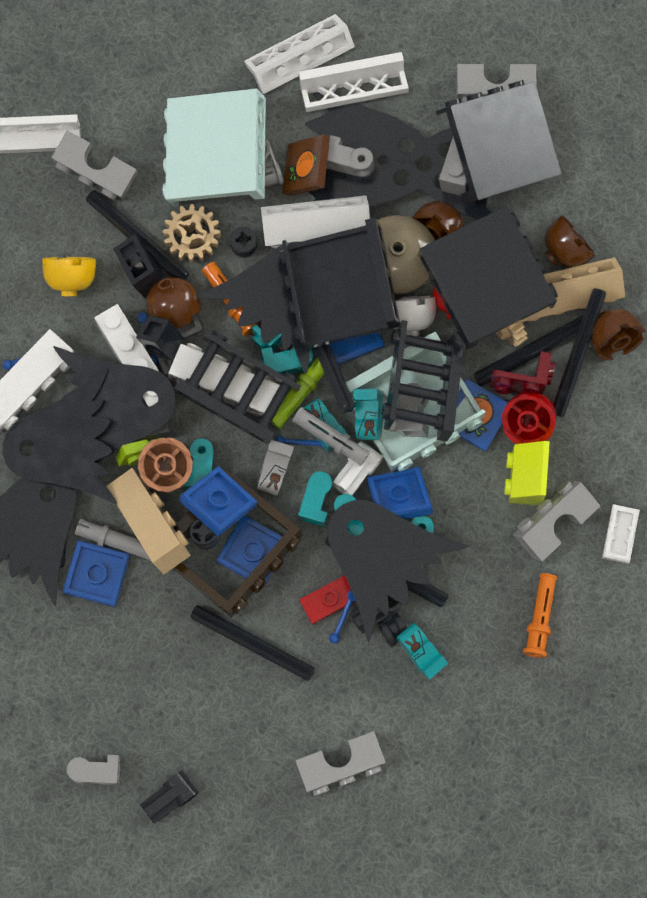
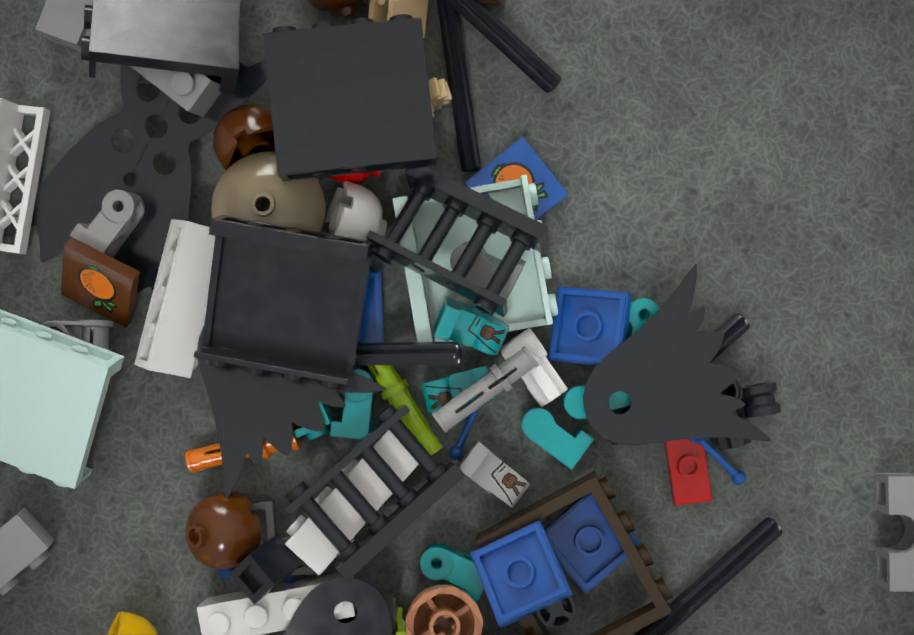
camera: 70 degrees left, 10 degrees up
black axle [86,190,189,280] -> none
black arch [113,234,165,300] -> none
tan gear [163,204,221,263] -> none
black wheel [230,227,257,258] -> none
teal leg [396,623,448,680] -> none
dark red bracket [490,351,555,395] -> none
red cylinder [502,391,556,444] -> none
neon yellow slope [504,441,550,505] -> none
light grey arch [513,480,600,561] -> none
orange pin [522,573,557,658] -> none
white plate [602,504,640,564] -> none

